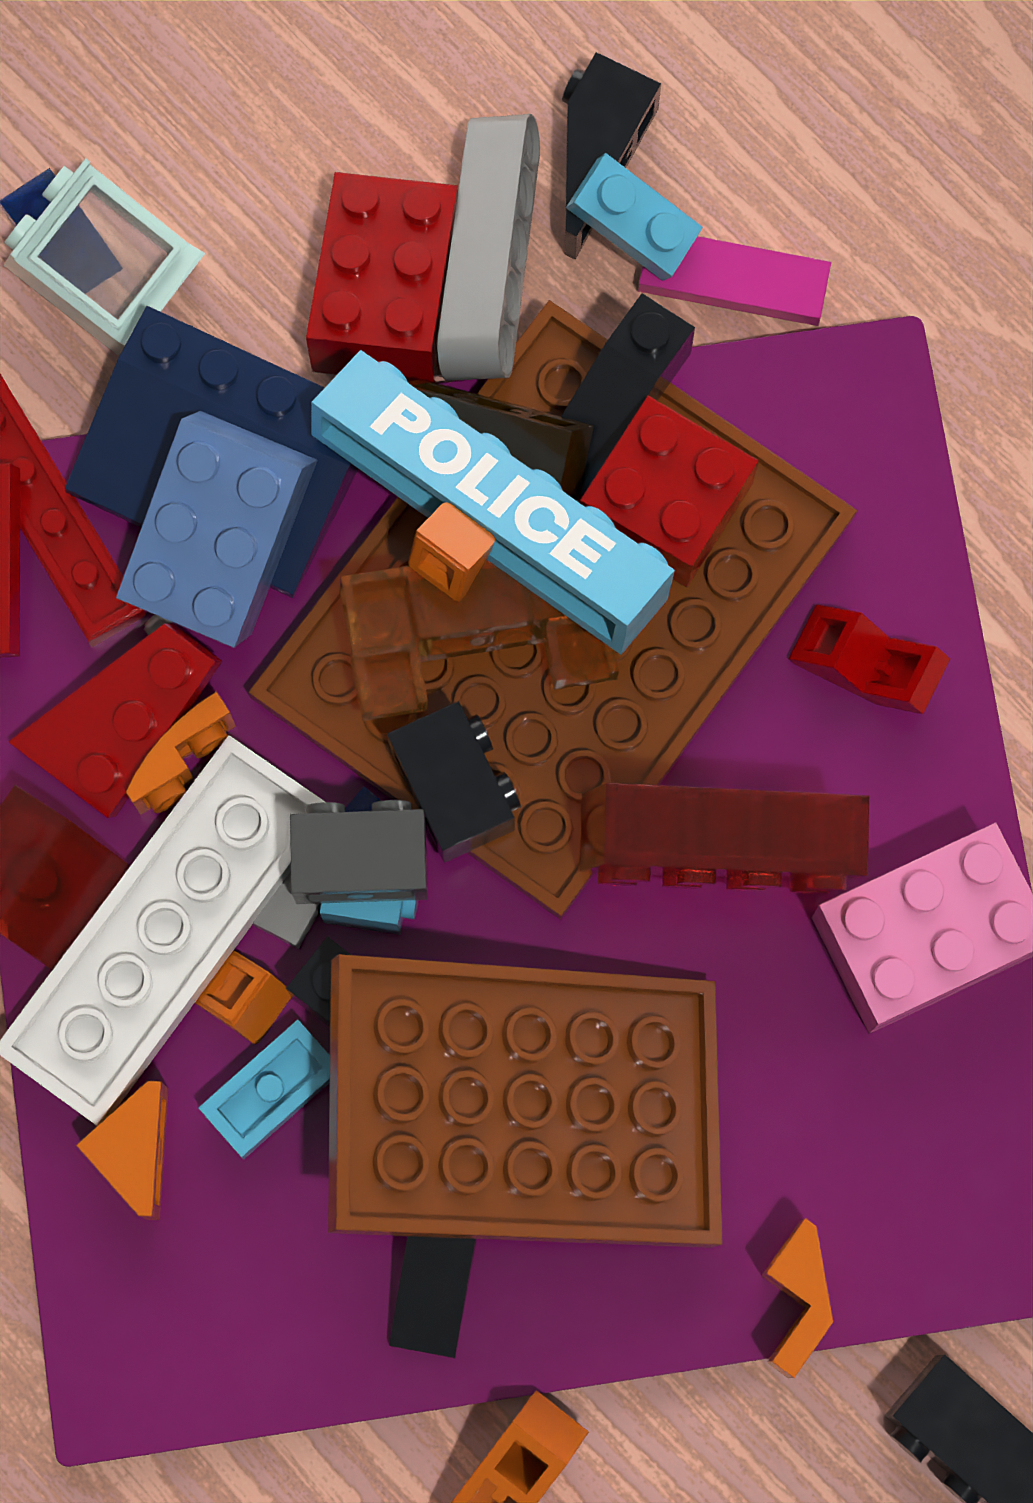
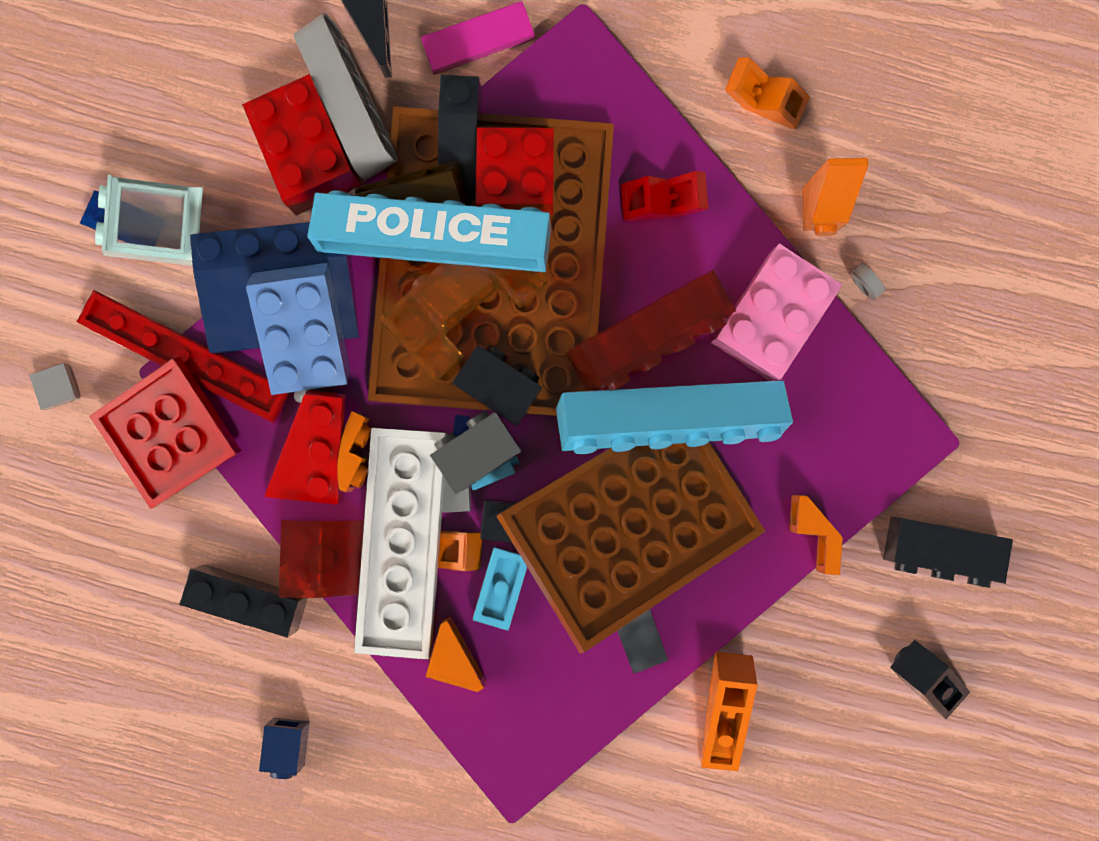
camera: 25 degrees left, 10 degrees up
orange slope [408,502,495,602] -> none
medium azure plate [566,153,703,281] -> none
none -> medium azure brick [556,381,793,454]

